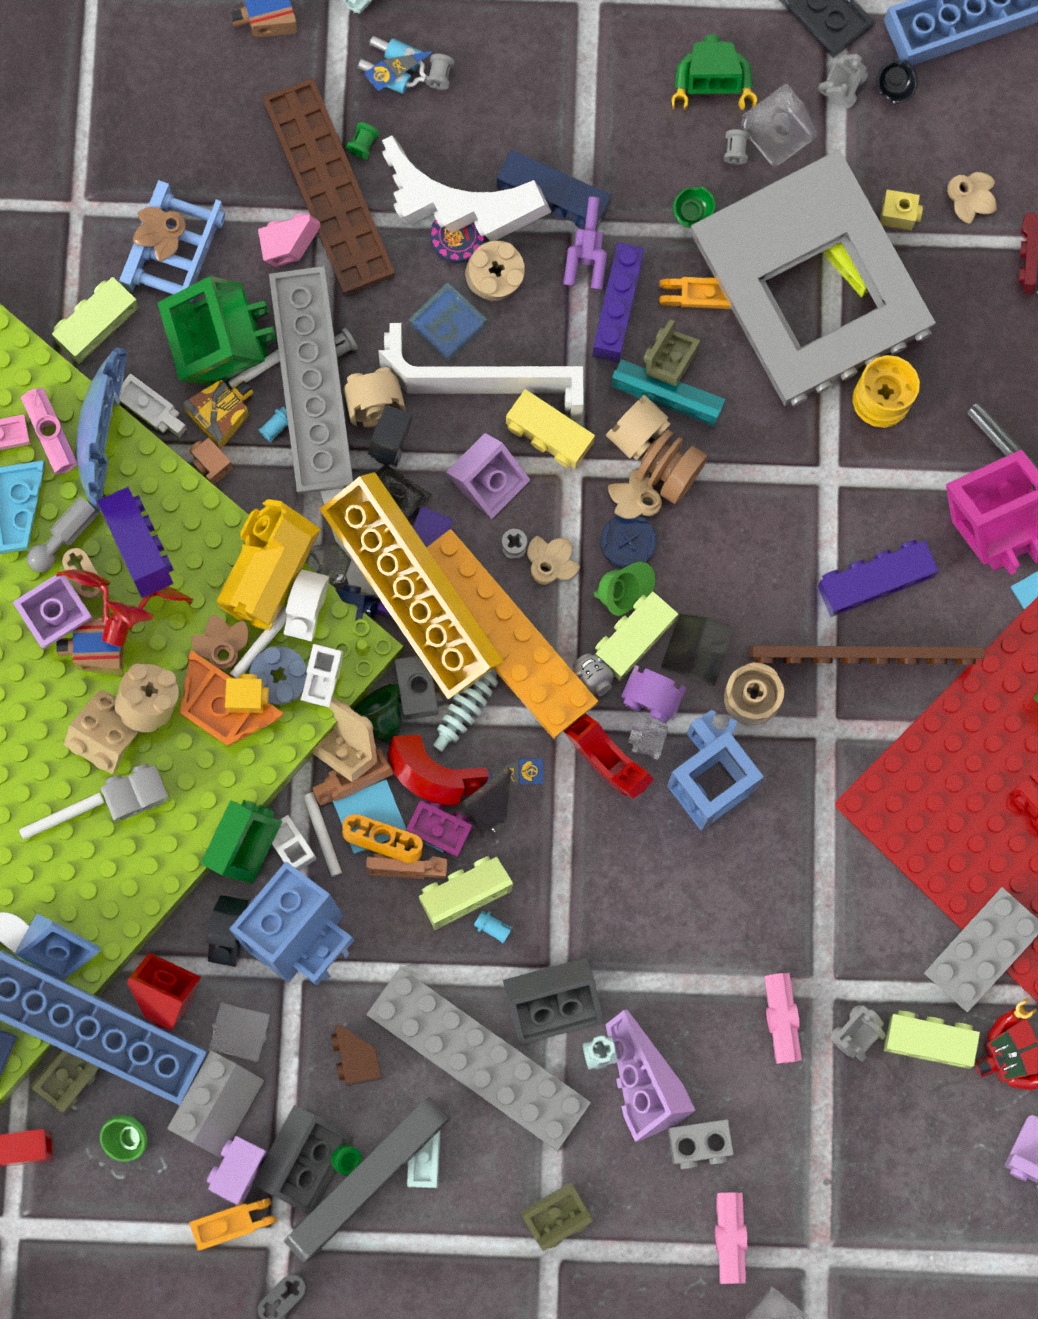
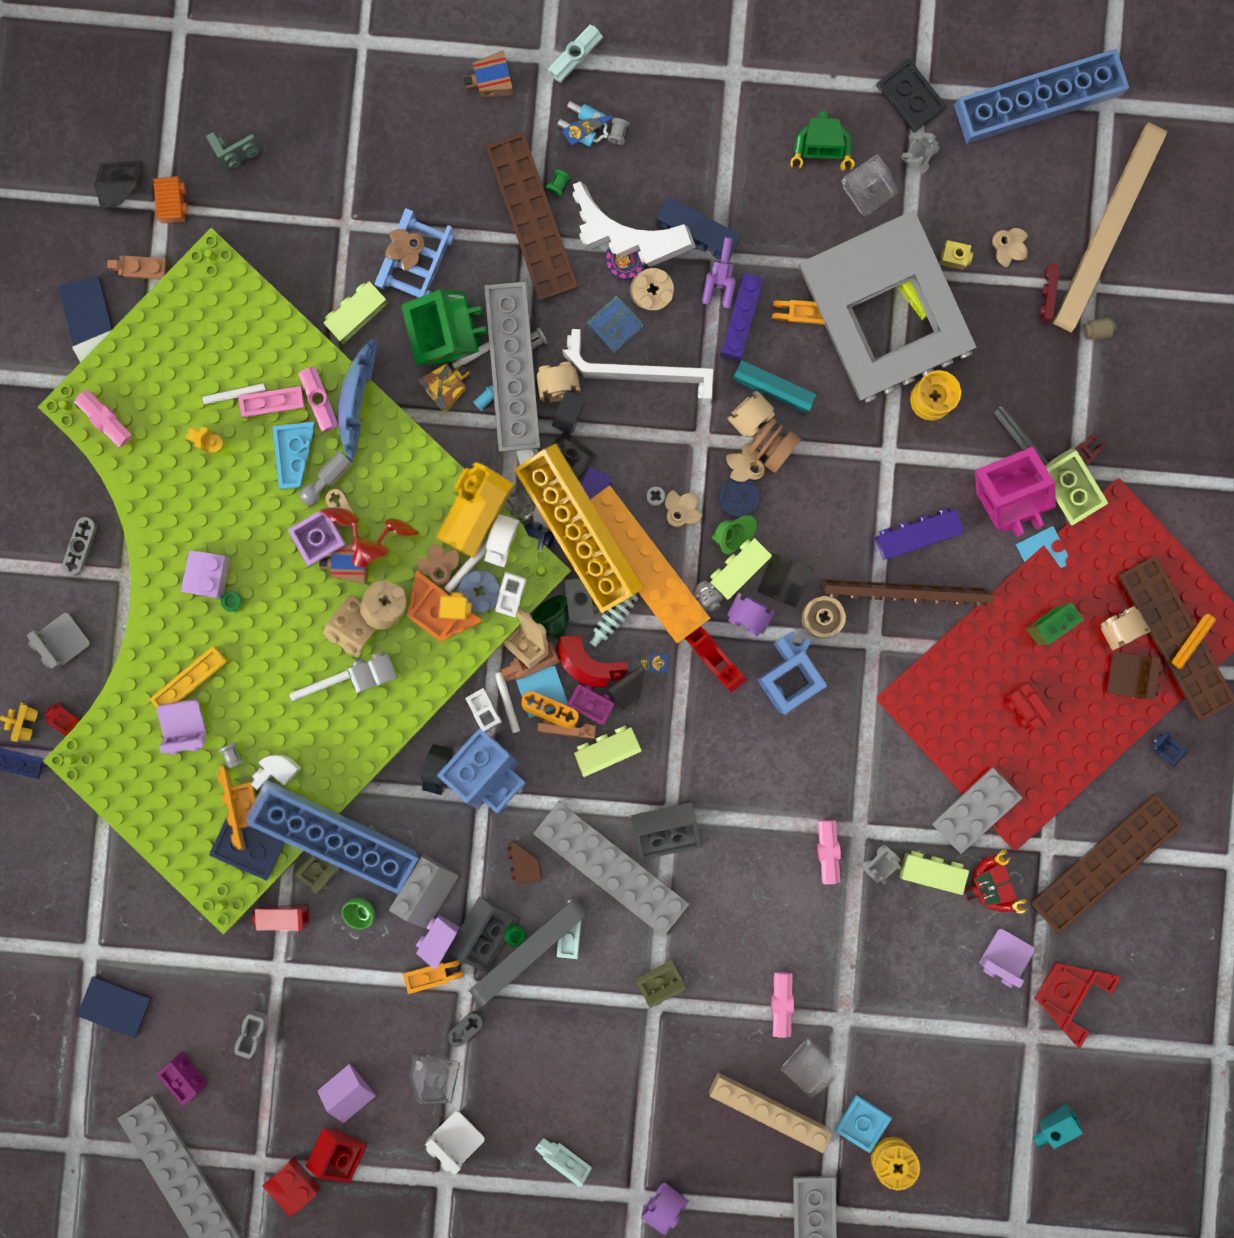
camera: 10 degrees right, 10 degrees up
medium blue slope [16,914,100,980] -> none
dark purple brick [97,487,174,598] -> none
white hinge [119,374,187,438] -> none
red slope [127,953,201,1031] -> none
nougat brick [189,437,233,485] -> none
green window [201,799,283,884] -> none
clear piece [208,1003,270,1062] -> none
bright pink slope [258,213,321,268] -> none
lavender slope [446,433,530,519] -> none
medium azure pin [474,910,513,943] -> none
light yellow brick [506,389,595,469] -> none
light aqua piece [583,1036,617,1070] -> none
lavender wedge [606,1010,695,1142] -> none
clear brick [628,718,669,760] -> none
olive bracket [644,319,700,387] -> none
light grey brick [668,1119,733,1169] -> none
green hair [672,186,716,229] -> none
light grey bush [724,130,750,164] -> none
black hair [876,59,918,104] -> none

